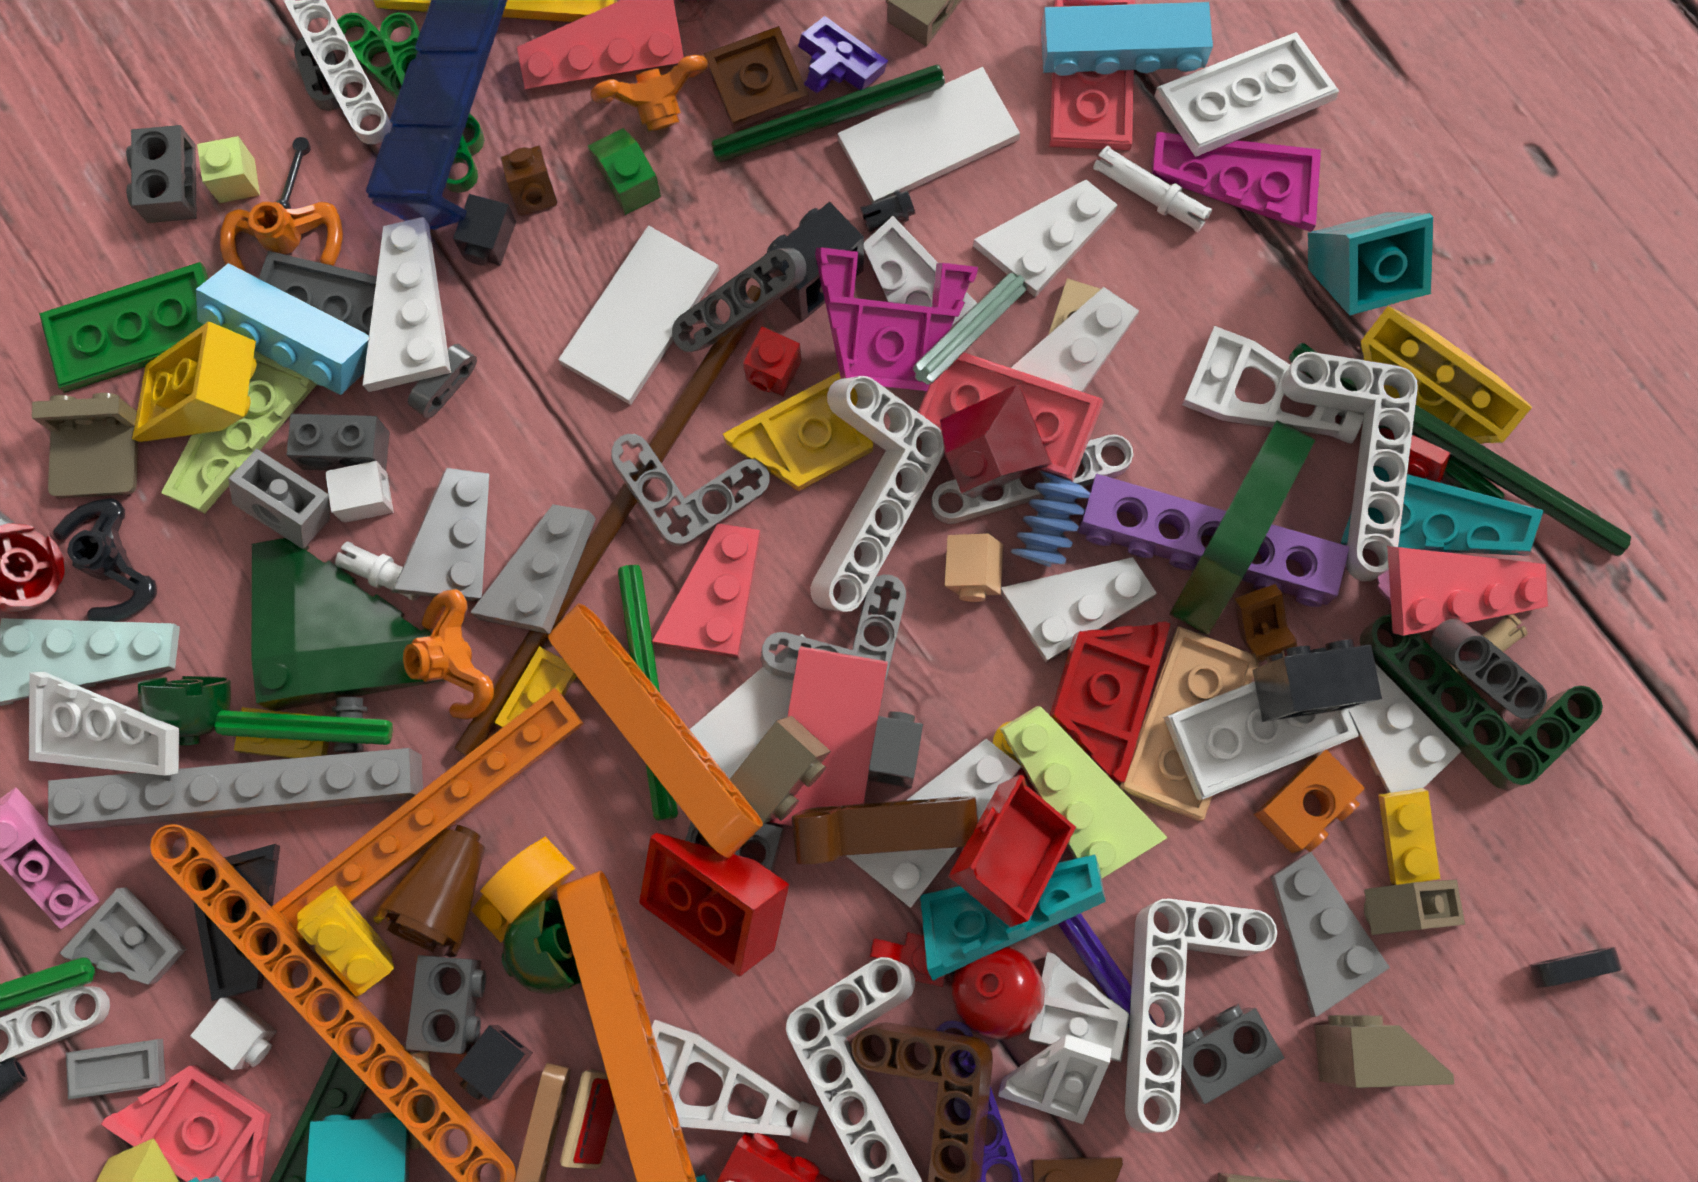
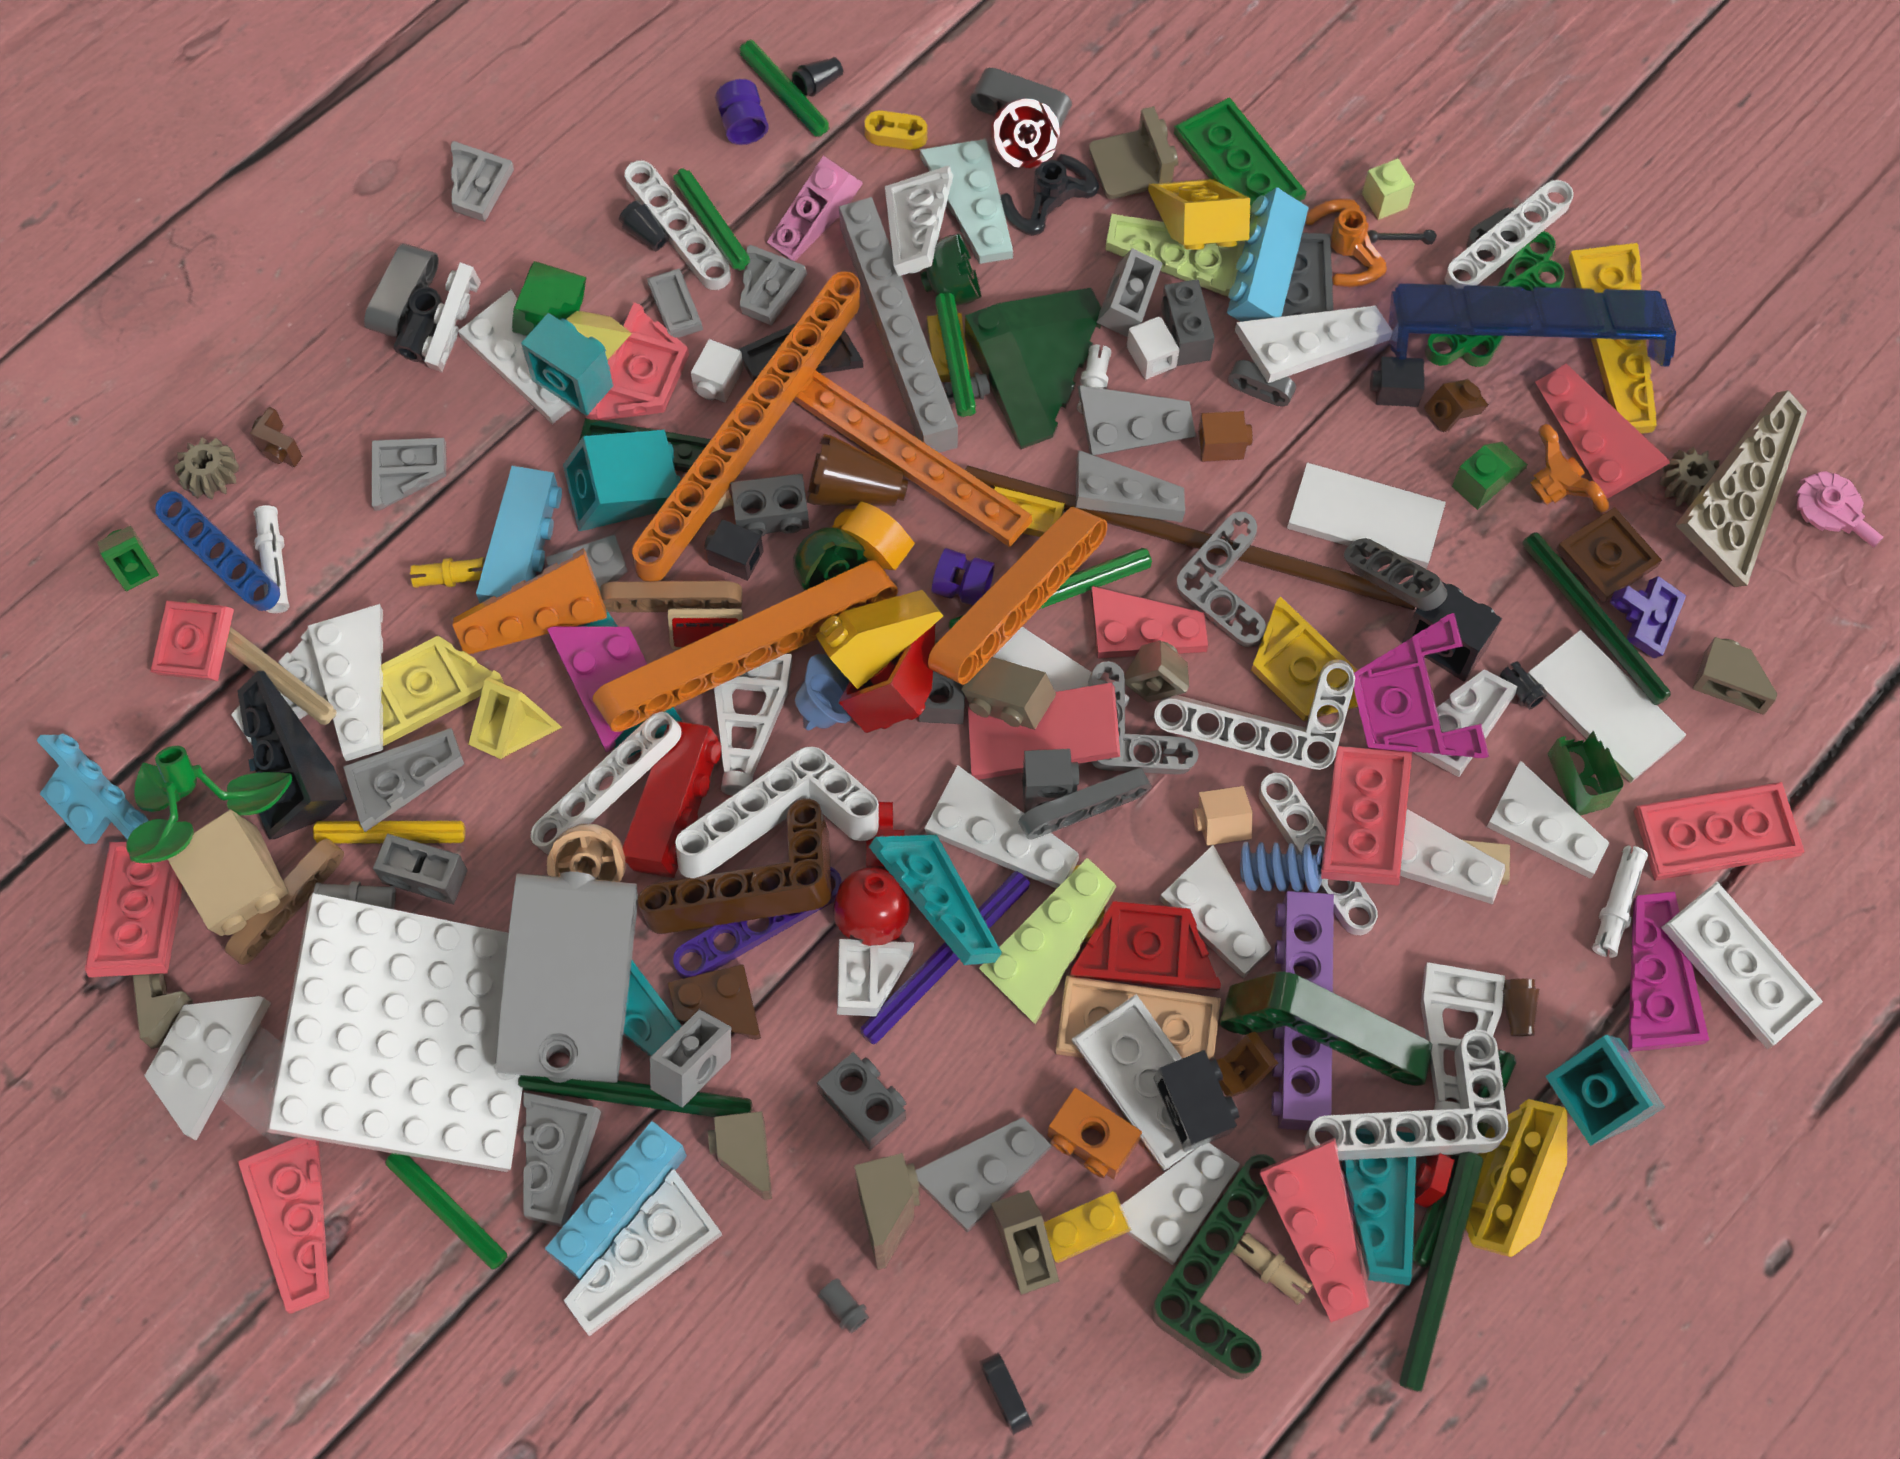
camera: 75 degrees right, 10 degrees down
dark grey brick [126,125,197,223] -> none
yellow brick [297,885,394,997] -> none
orange piece [403,589,494,720] -> none
red brick [743,327,802,397] -> none
reddish brown beam [792,796,978,865] -> none
sand green axle [913,273,1026,385] -> none
dark red slope [940,384,1052,499] -> none
red container [948,774,1076,927] -> none
white wing [998,1034,1112,1124] -> none
medium azure brick [1041,2,1213,76] -> none
white beam [1125,899,1277,1133] -> none
dark grey beam [1431,619,1547,719] -> none
none -> medium blue piece [795,654,851,730]
none -> yellow slope [816,590,944,689]
none -> dark grey pin [818,1278,869,1333]
none -> dark purple wheel [931,548,995,606]
none -> dark grey beam [1018,769,1152,839]
none -> dark tan slope [1124,640,1189,703]
none -> dark orange brick [1198,411,1253,462]
none -> reddish brown cone [1502,979,1540,1036]
none -> green piece [1547,731,1624,816]

